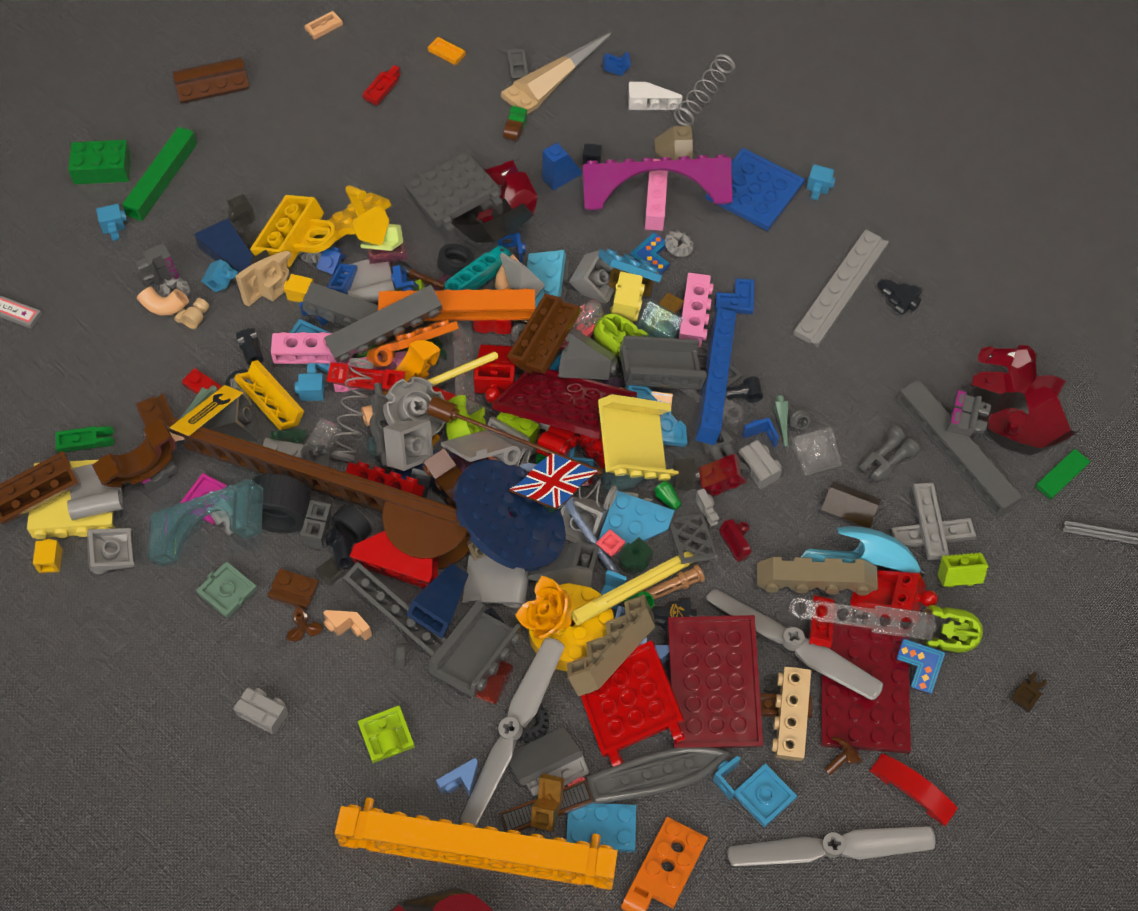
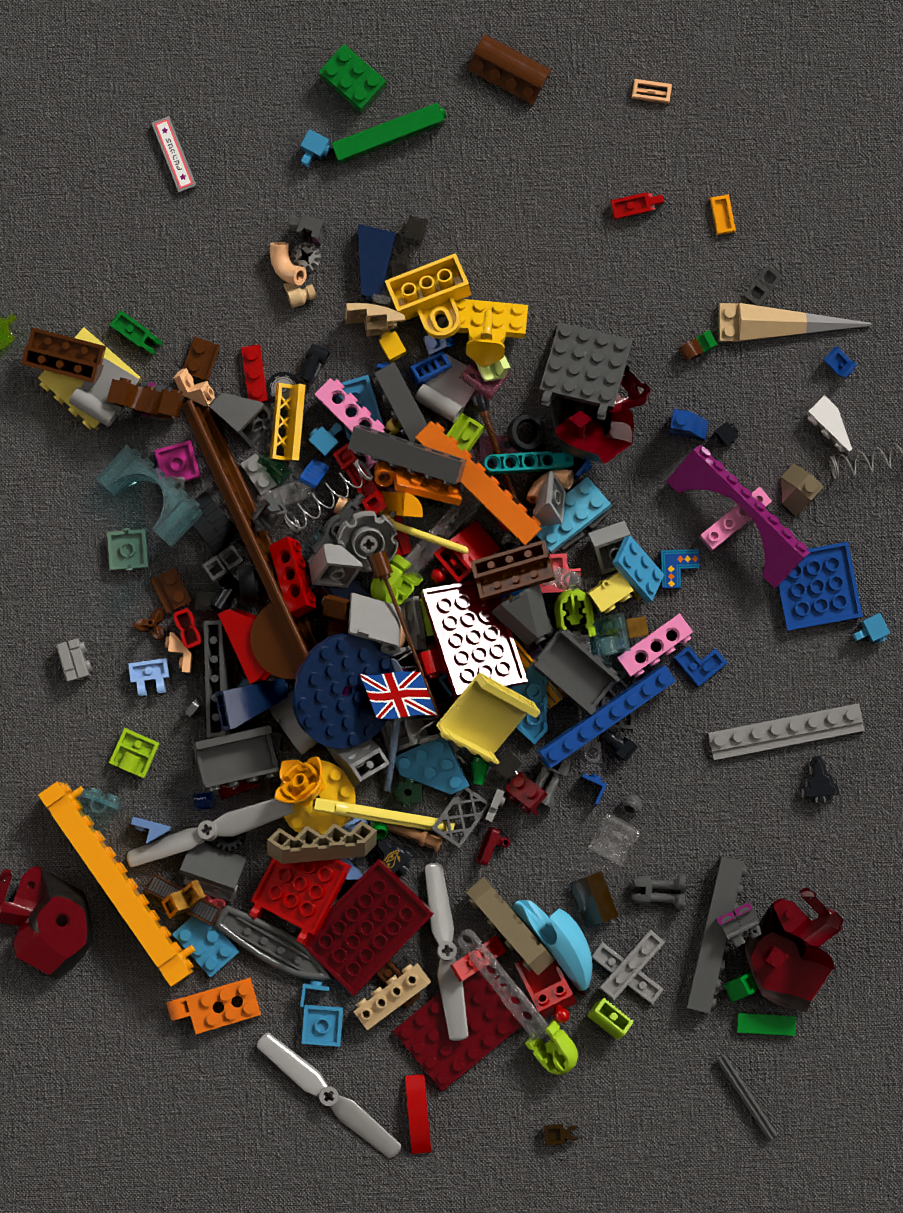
camera: 50 degrees right, 25 degrees up
yellow brick [33,539,63,573] -> none
light grey slope [87,528,135,574] -> none
yellow sticker [170,385,243,436] -> none
sand green piece [179,386,218,419] -> none
dark azure brick [201,259,238,292] -> none
blue bracket [391,265,419,291] -> none
coral slope [596,529,625,557] -> none
dark azure bracket [601,570,627,610] -> none
light grey gear [665,230,694,257] -> none
light grey brick [738,440,782,489] -> none
sand green piece [773,395,789,447] -> none
reddish brown plant [824,737,862,775] -> none
blue tile [896,638,945,694] -> none
none -> clear light blue plate [81,787,124,814]
none -> light blue plate [128,658,170,696]
none -> red brick [174,608,203,650]
none -> clear blue brick [193,792,215,810]
none -> blue slope [298,459,329,489]
none -> green brick [724,971,759,1002]

